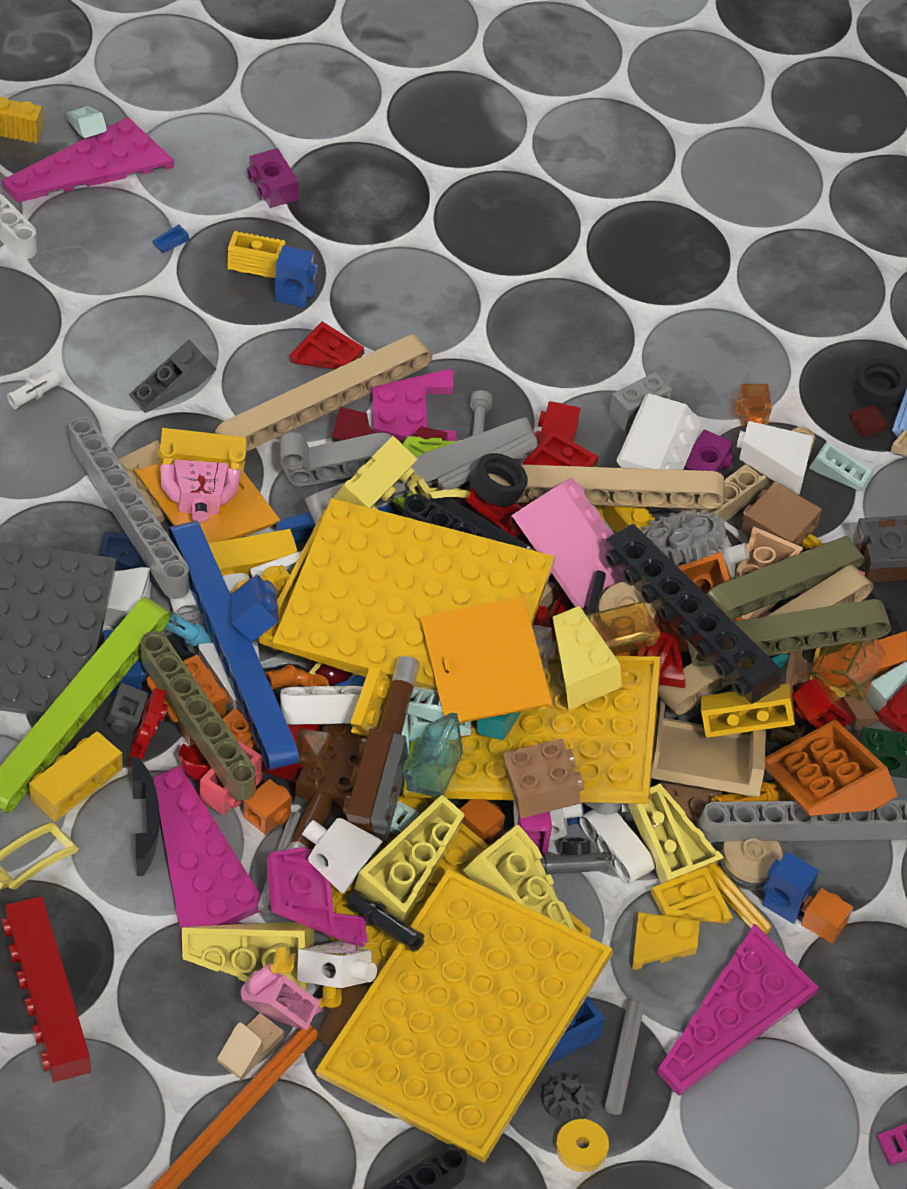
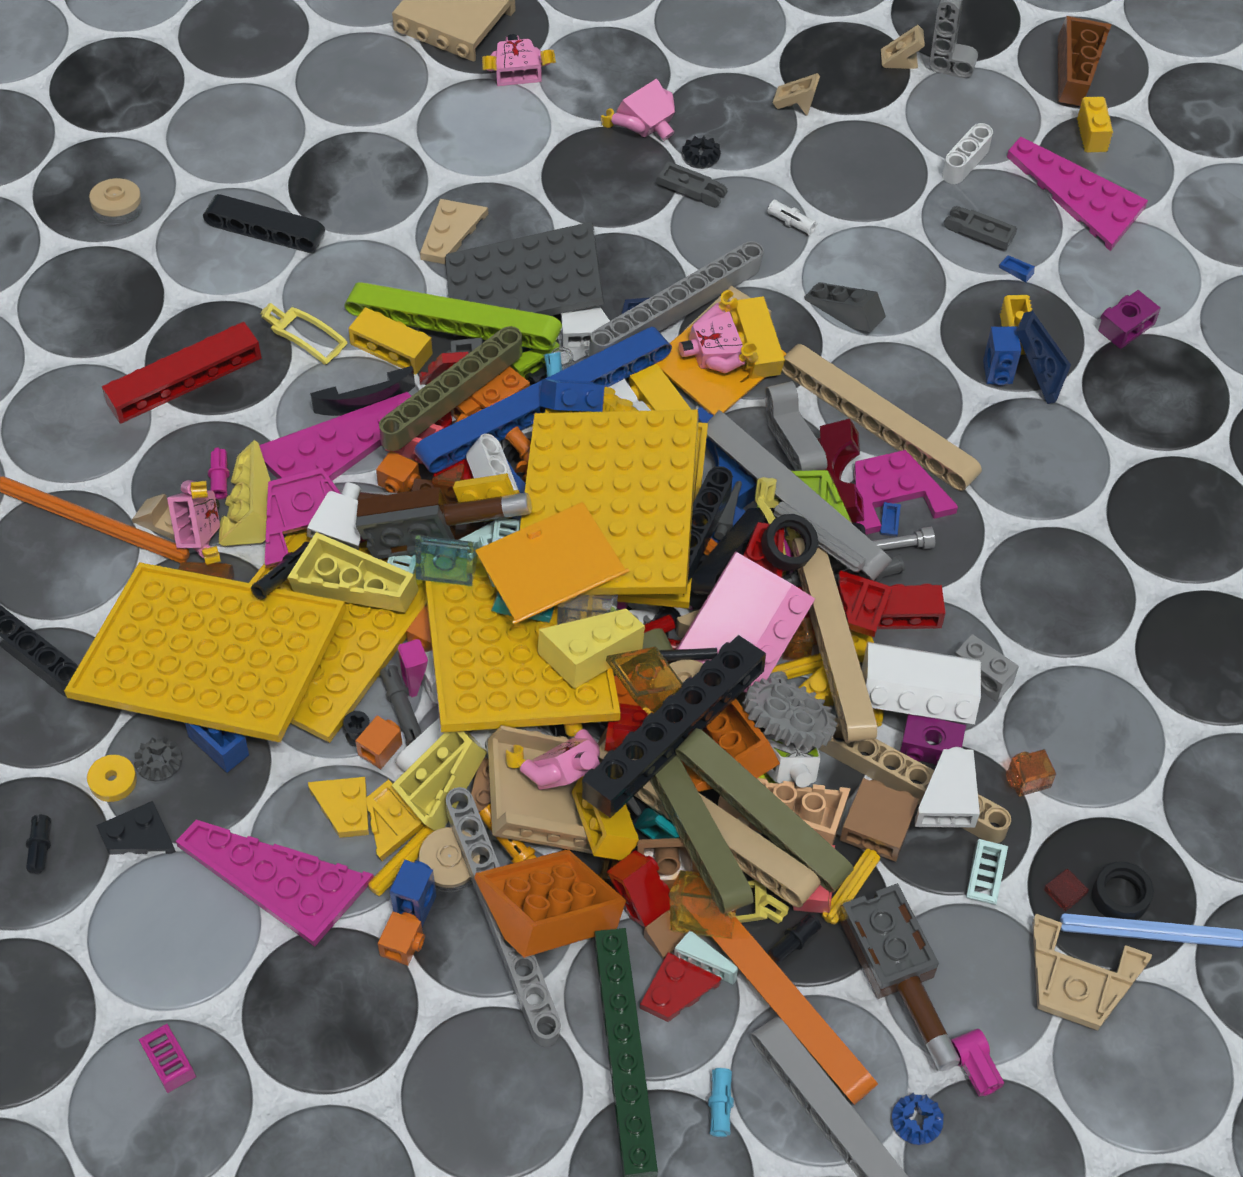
camera: 80 degrees right, 5 degrees up
light aqua slope [65,106,106,138] -> none
red wing [289,321,365,369] -> none
white torso [297,941,377,988] -> none
light yellow wedge [334,436,418,510] -> none
light yellow wedge [463,824,576,931] -> none
medium nougat brick [503,739,584,818] -> none
black tile [561,837,591,855] -> none
light grey axle [605,1000,644,1115] -> none
none -> black wing [96,801,176,855]
none -> dark pink axle [208,447,230,499]
none -> black bush [343,711,370,747]
none -> orange brick [355,715,402,769]
none -> bright pink torso [506,723,600,790]
none -> blue piece [880,502,901,537]
none -> dark grey hinge [944,206,1017,250]
none -> dark blue wing [1016,311,1071,404]

